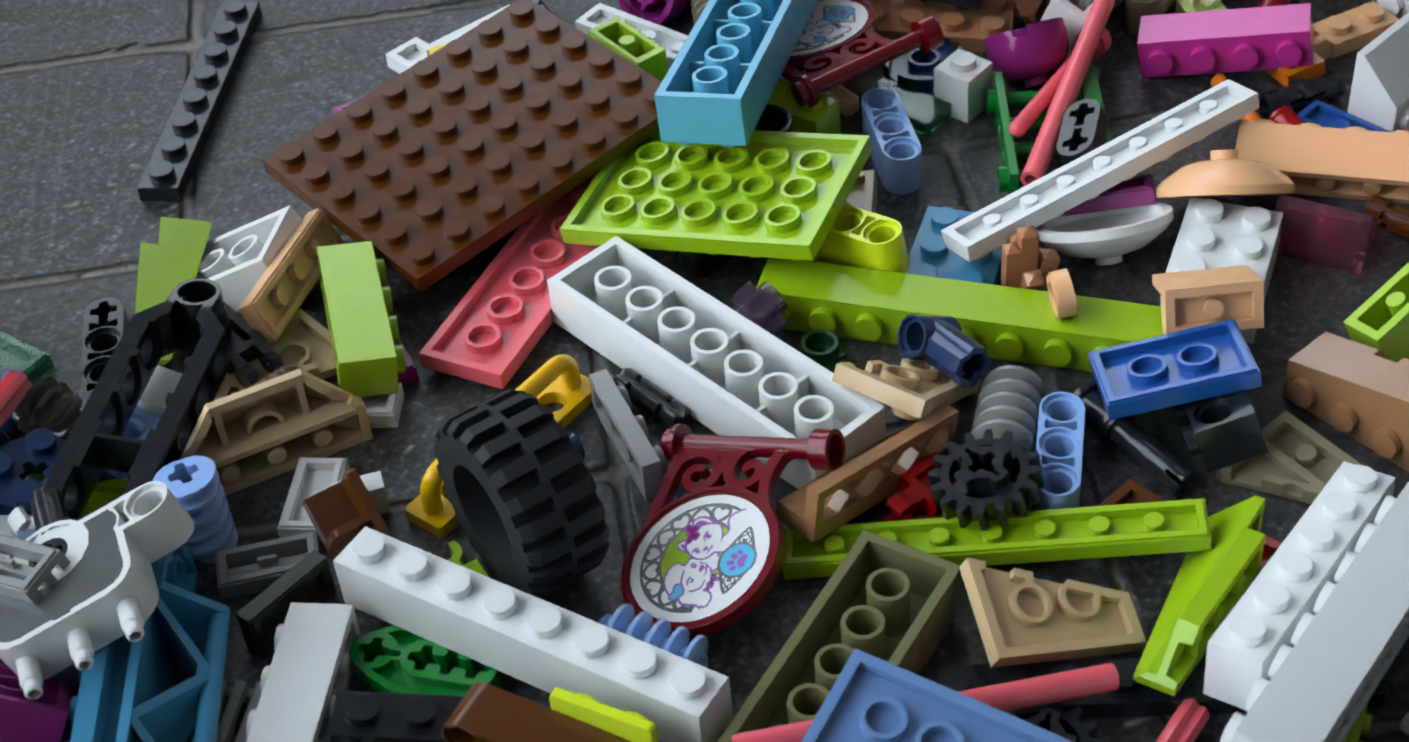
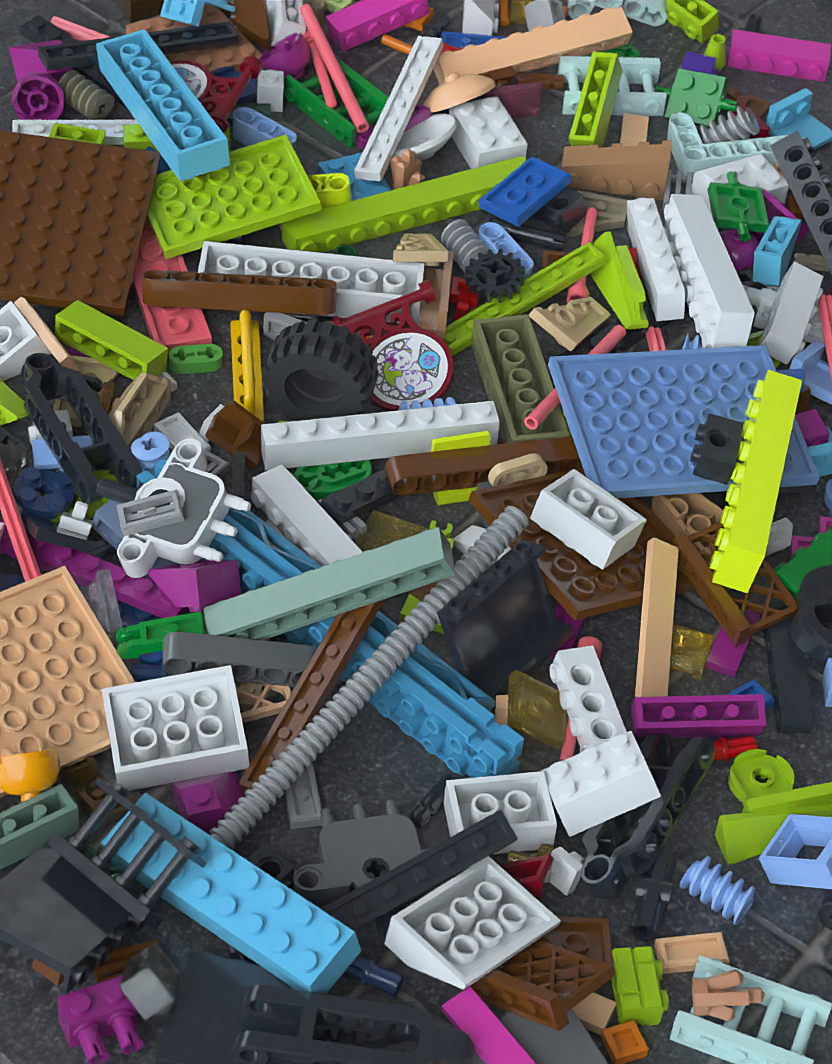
camera: 50 degrees left, 5 degrees up
clear purple gear [731,281,788,335] -> none
dark blue piece [897,314,992,387] -> none
light nougat tile [1046,268,1078,319] -> none
black beam [1056,98,1108,165] -> none
light nougat panel [1152,265,1264,334] -> none
none -> reddish brown beam [142,270,337,315]
none -> bright green beam [169,344,223,374]
none -> reddish brown plate [486,66,515,92]
none -> coral piece [566,207,597,303]

